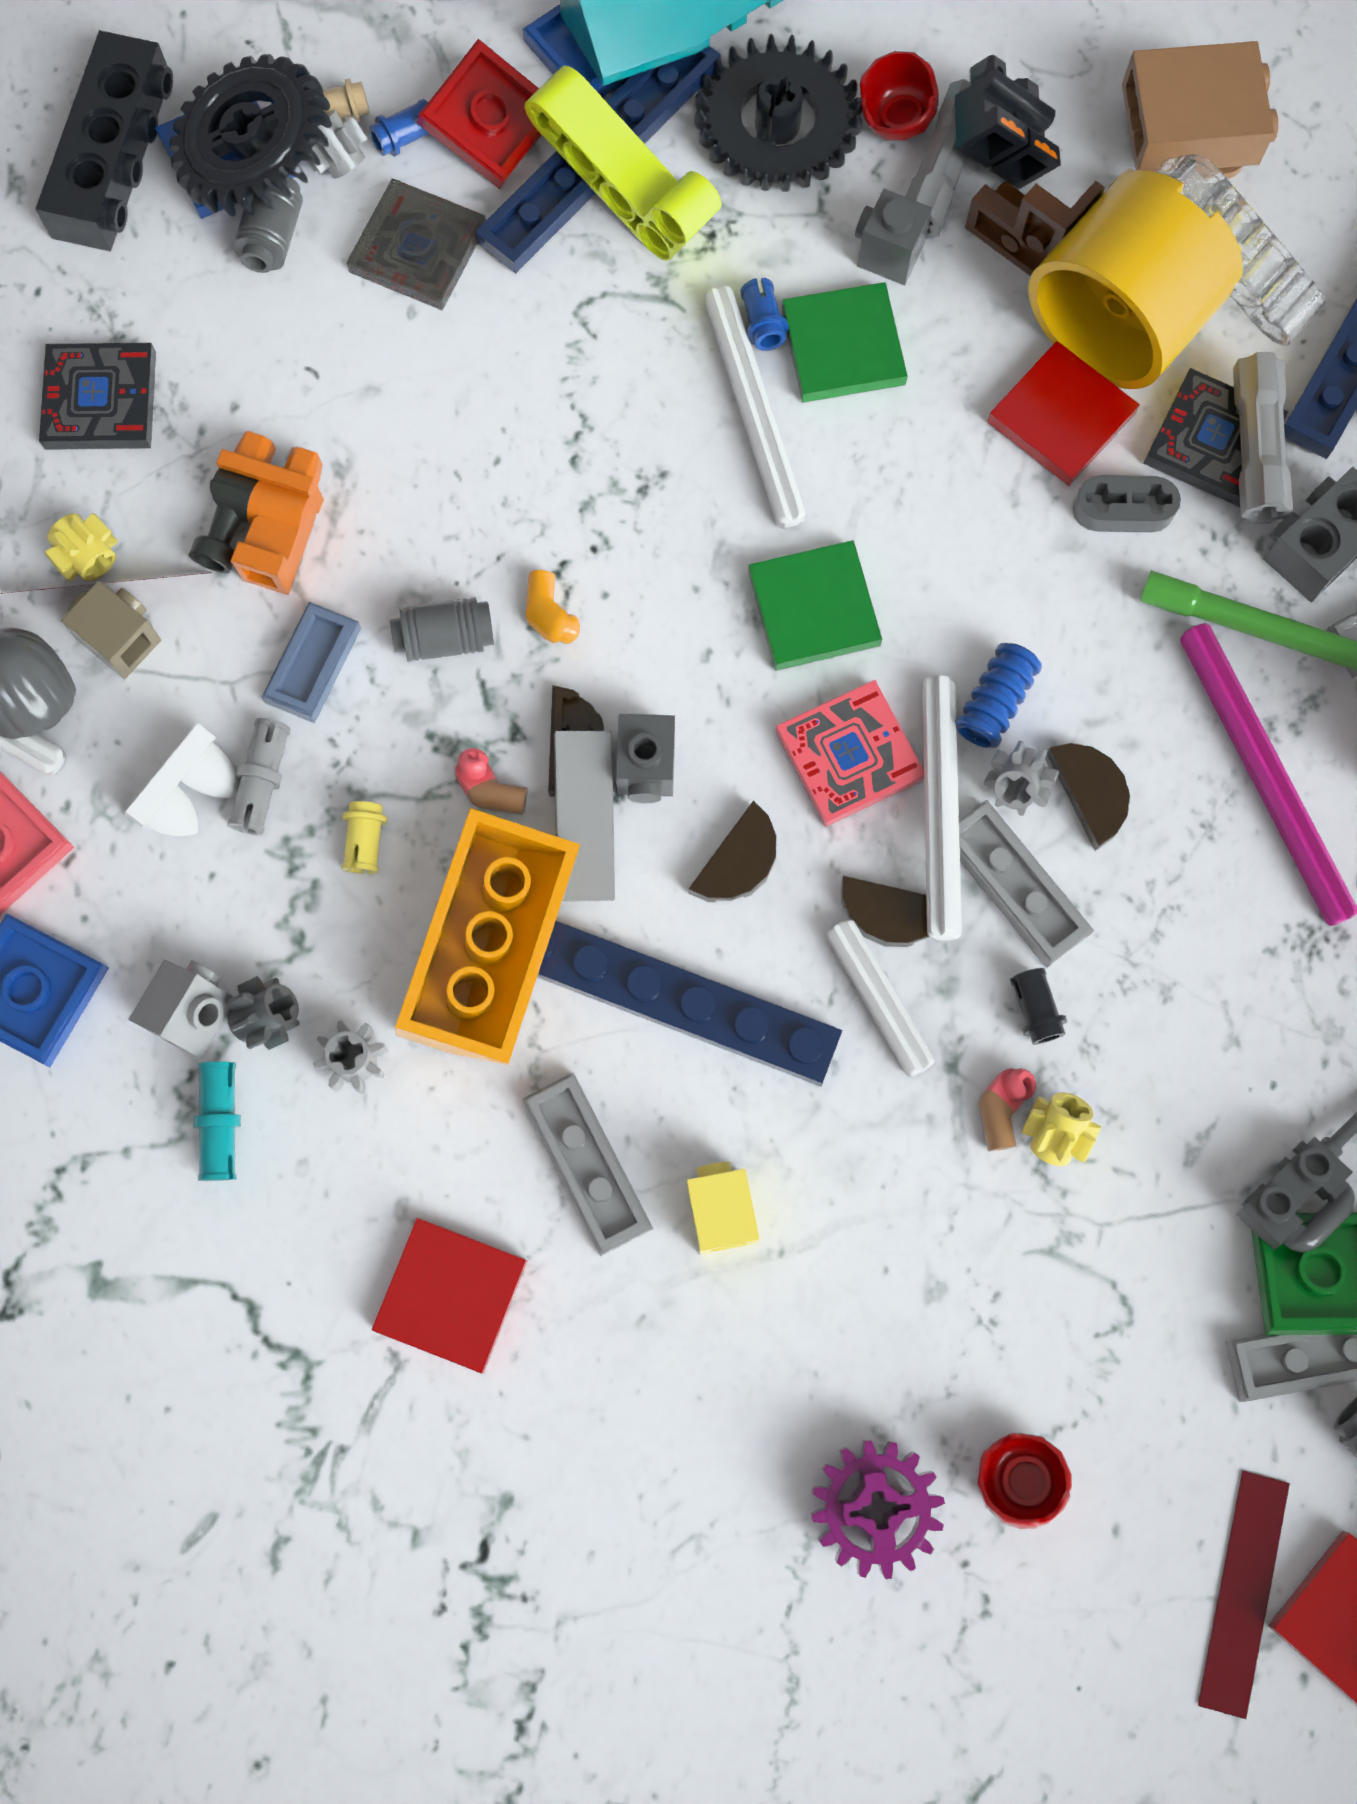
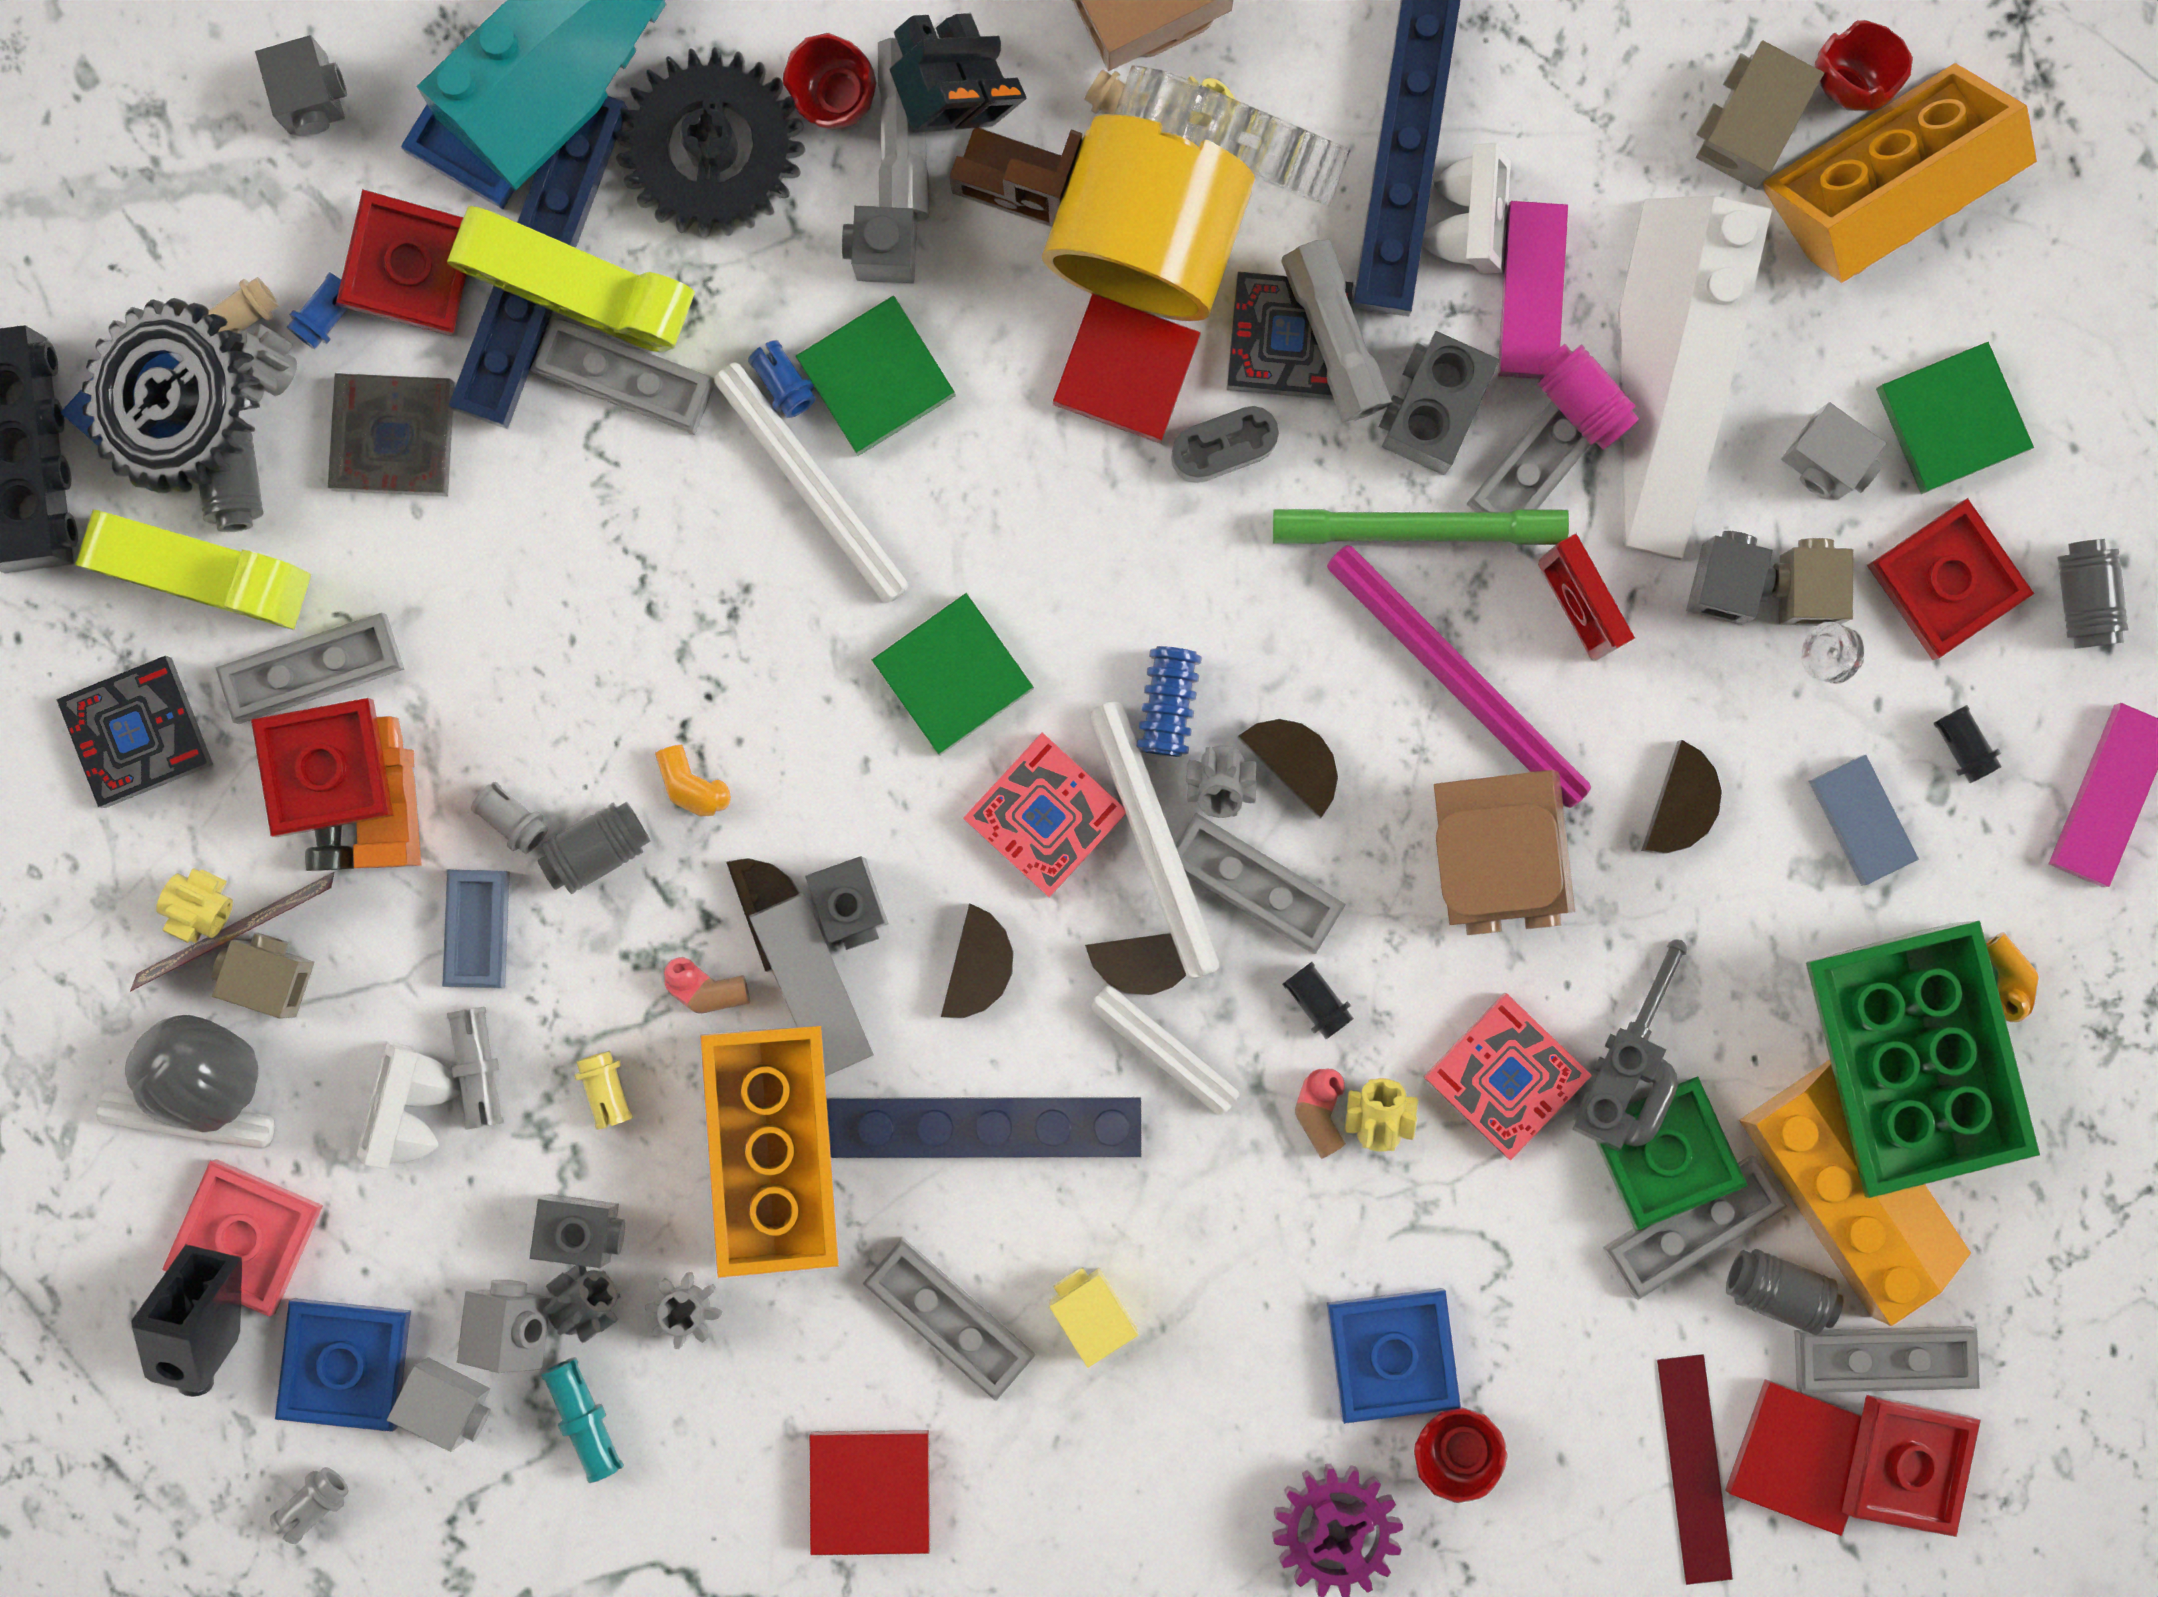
camera: 20 degrees left, 10 degrees up
none -> neon yellow beam [75,509,312,630]
none -> light grey tile [215,613,405,724]
none -> red tile [251,698,394,837]
none -> light grey brick [387,1357,491,1452]
none -> light grey pin [471,782,548,854]
none -> dark grey brick [529,1194,625,1268]
none -> light grey tile [531,316,715,435]
none -> blue tile [1327,1288,1461,1424]
none -> tile [1423,993,1592,1160]
none -> medium nougat brick [1434,770,1575,935]

